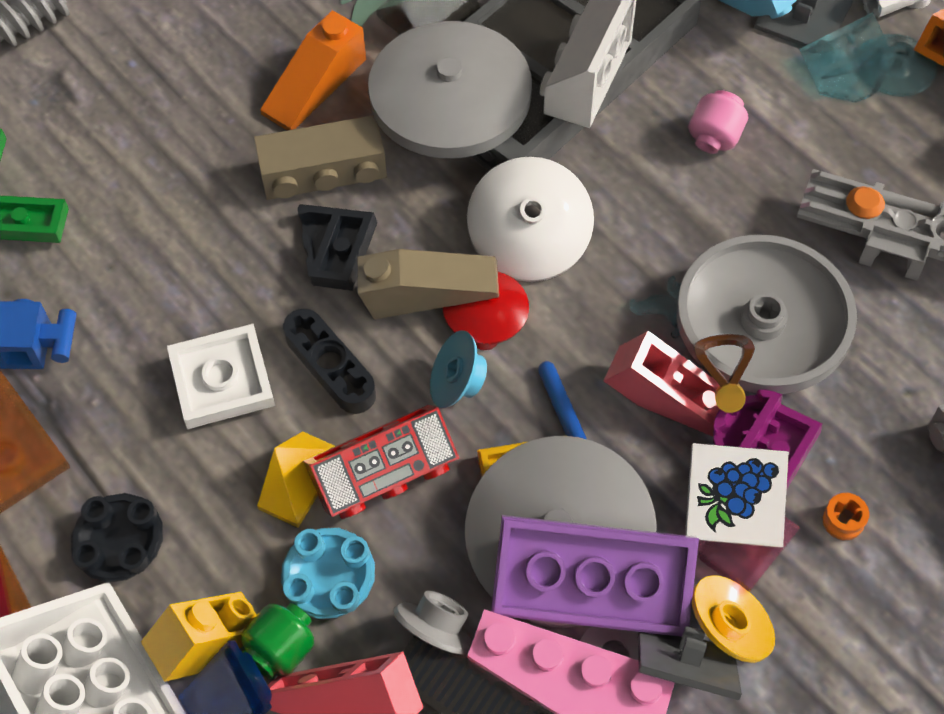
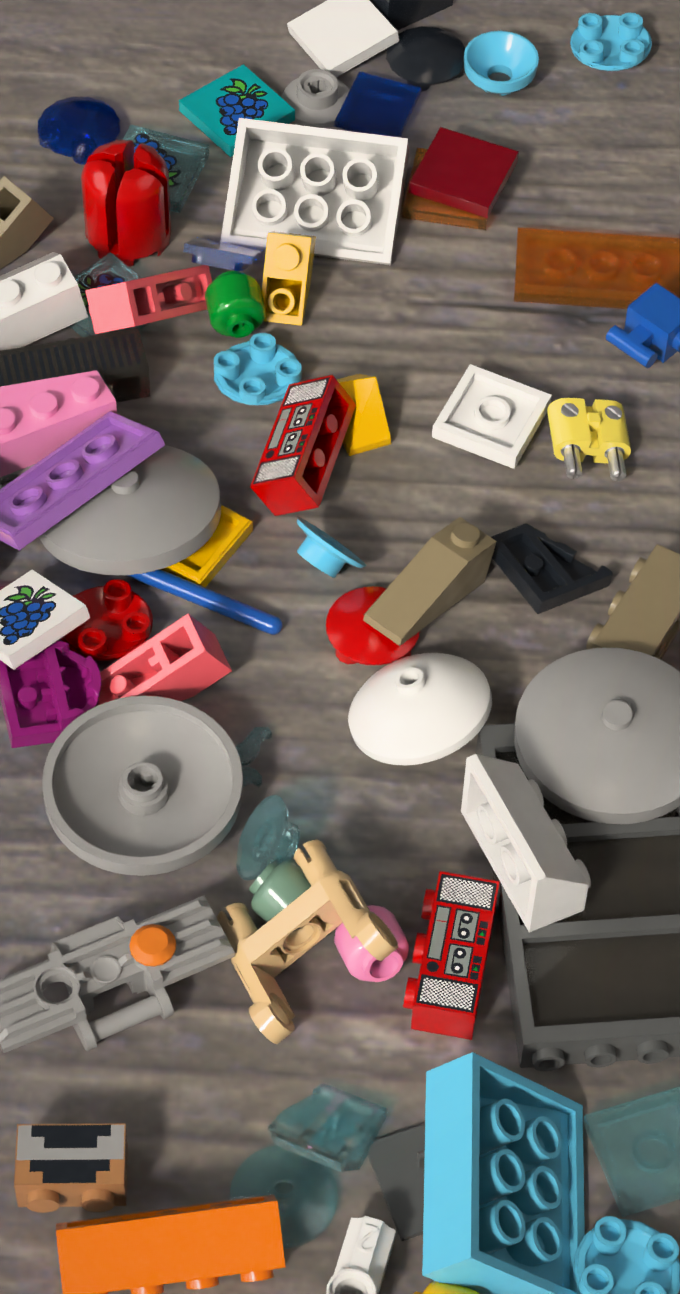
camera: 130 degrees right, 5 degrees down
black dish [71,493,163,583] -> none
black beam [283,309,376,414] -> none
light grey piece [393,591,472,654] -> none
reddish brown piece [694,334,755,413] -> none
none -> red dish [61,579,153,661]
none -> tan connector [217,840,399,1044]
none -> clear light blue piece [236,795,300,880]
none -> sand green head [249,859,311,922]
none -> brick [403,871,500,1040]
none -> light yellow piece [547,398,631,481]

